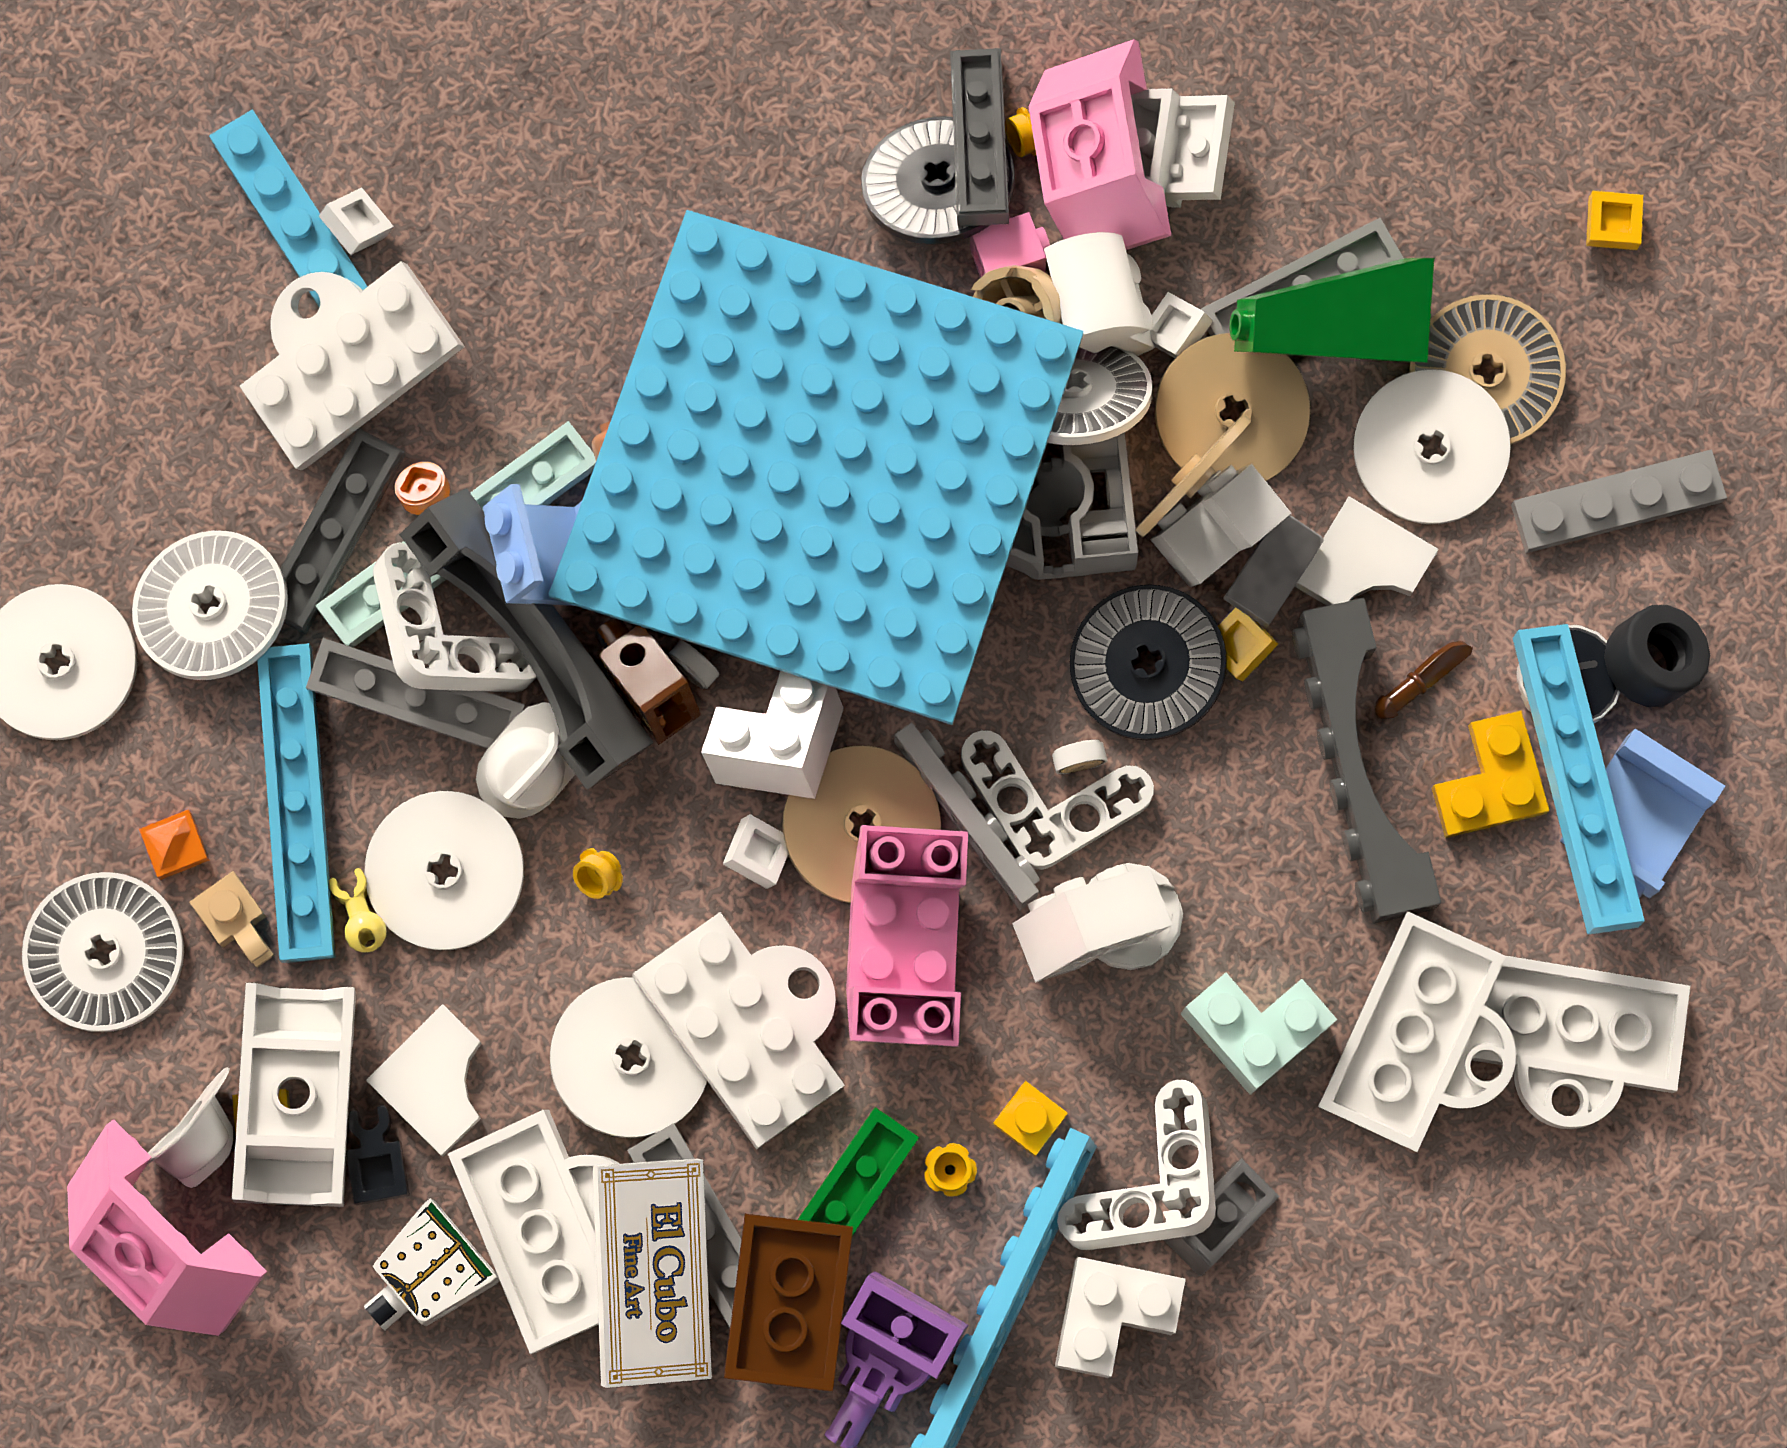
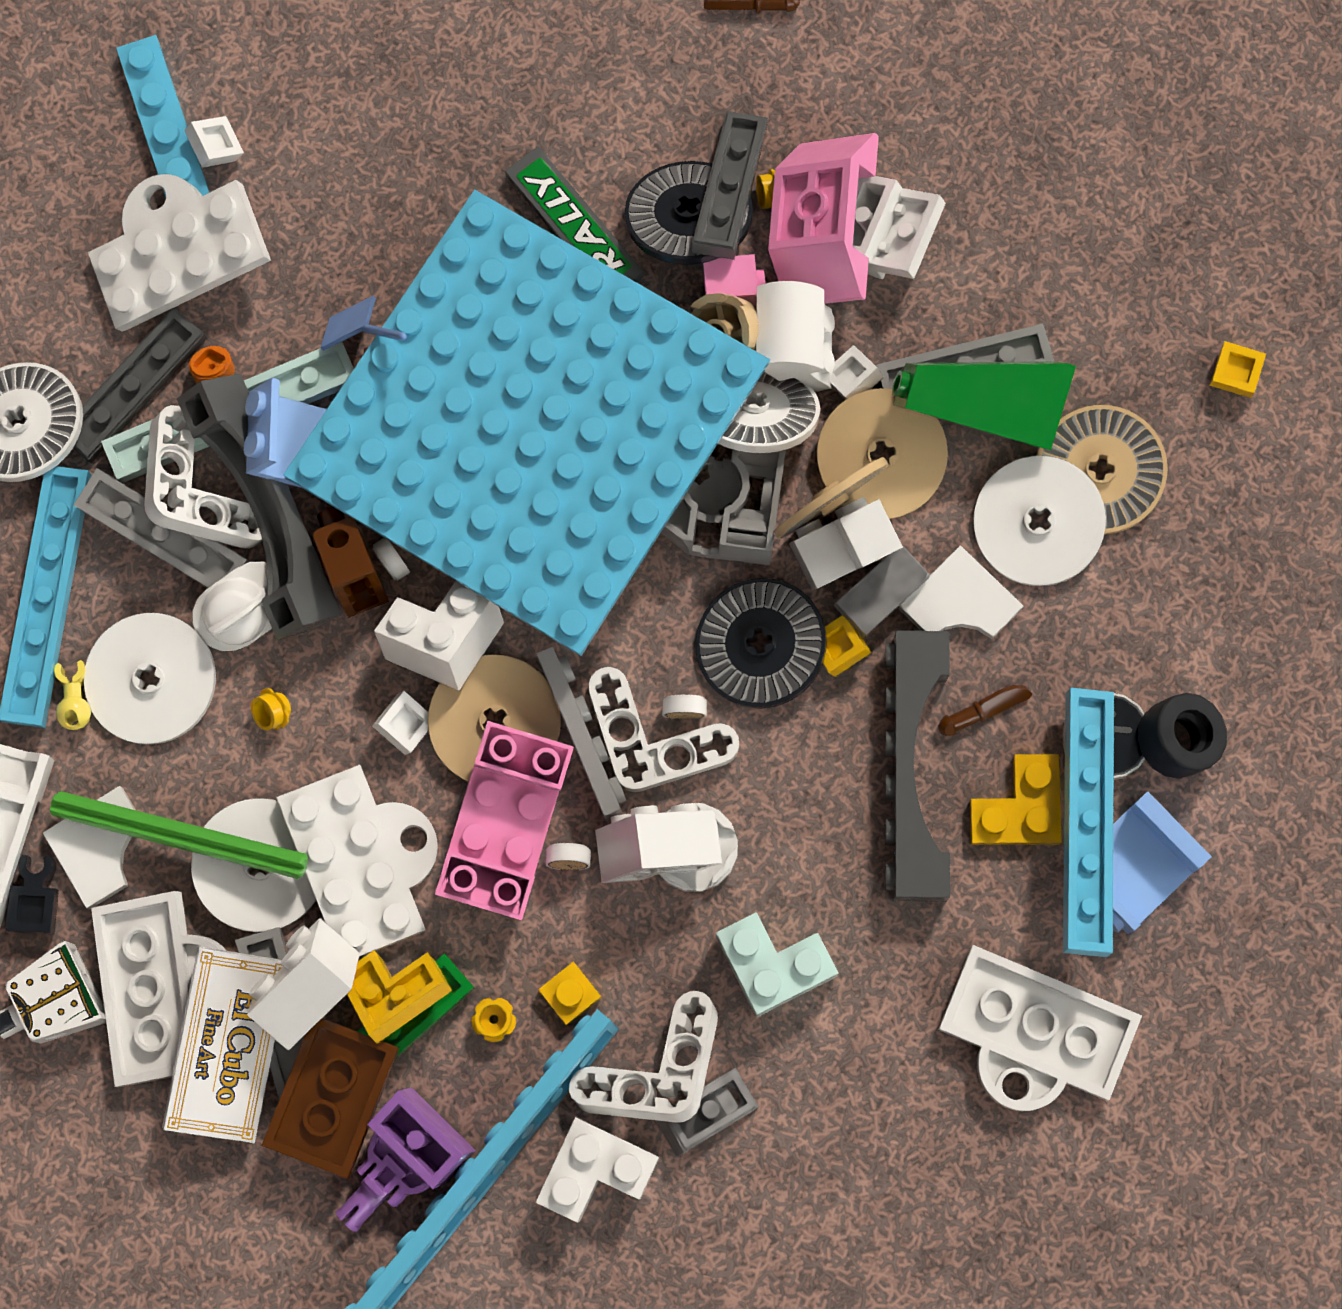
camera: 20 degrees right, 0 degrees up
white plate [1319,911,1516,1152] -> none
light grey plate [1511,449,1727,553] -> none
none -> bright green axle [50,791,308,879]
none -> white brick [247,918,360,1051]
none -> medium blue piece [320,295,407,351]
none -> yellow plate [347,950,452,1043]
none -> tile [505,146,644,282]
none -> white tile [546,843,591,870]

